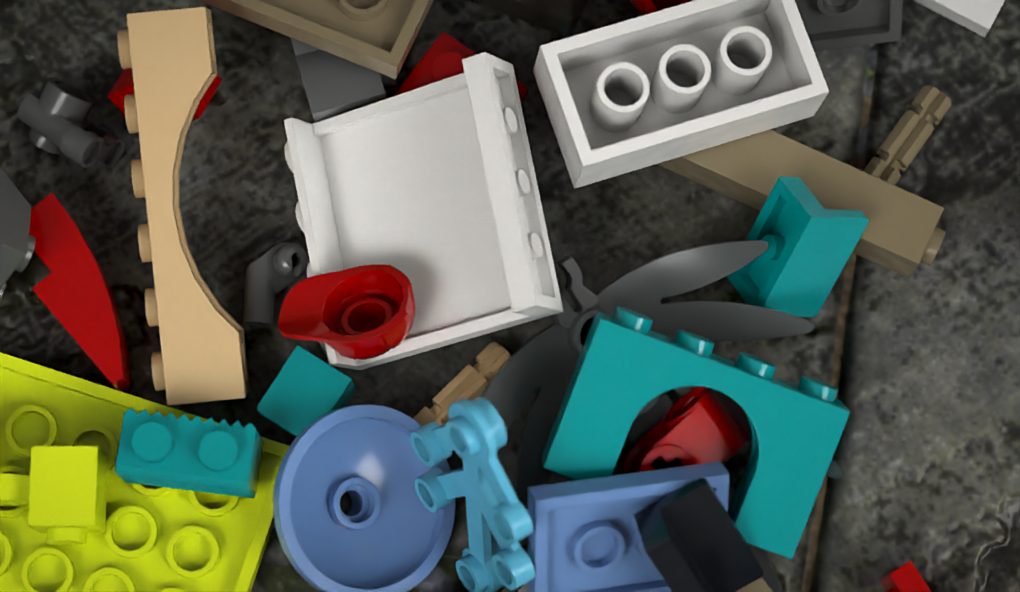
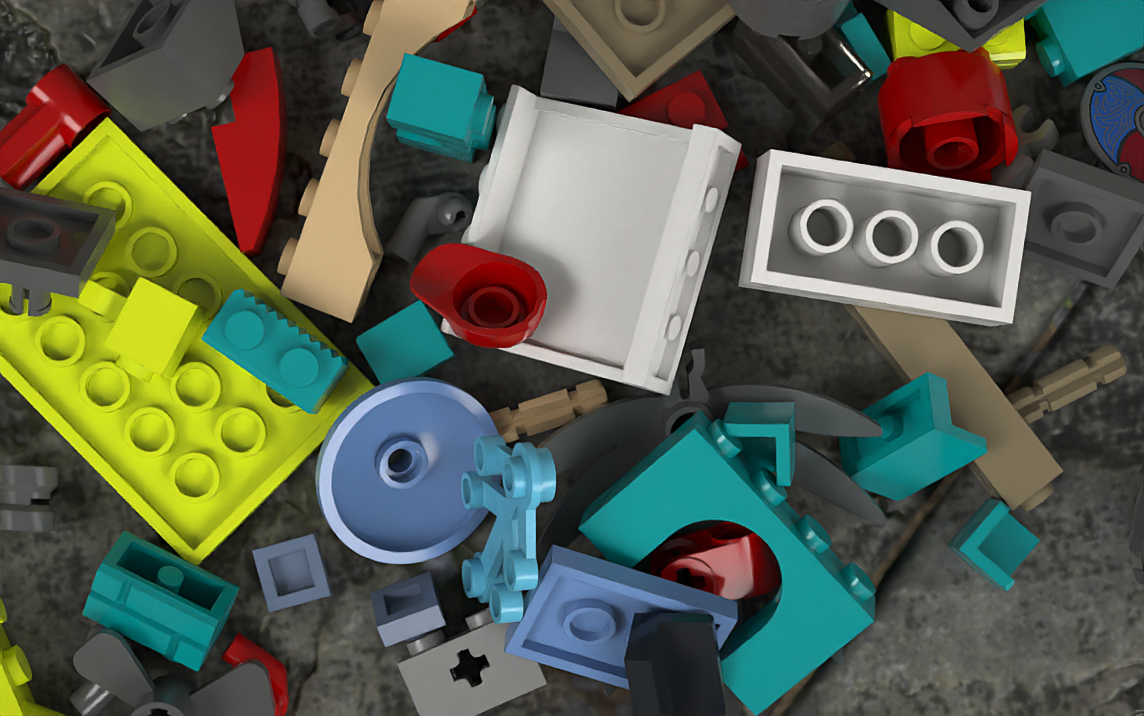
camera: 25 degrees right, 10 degrees up
none -> teal arch [386,53,498,164]
none -> teal panel [723,402,796,486]
none -> teal panel [947,498,1040,592]

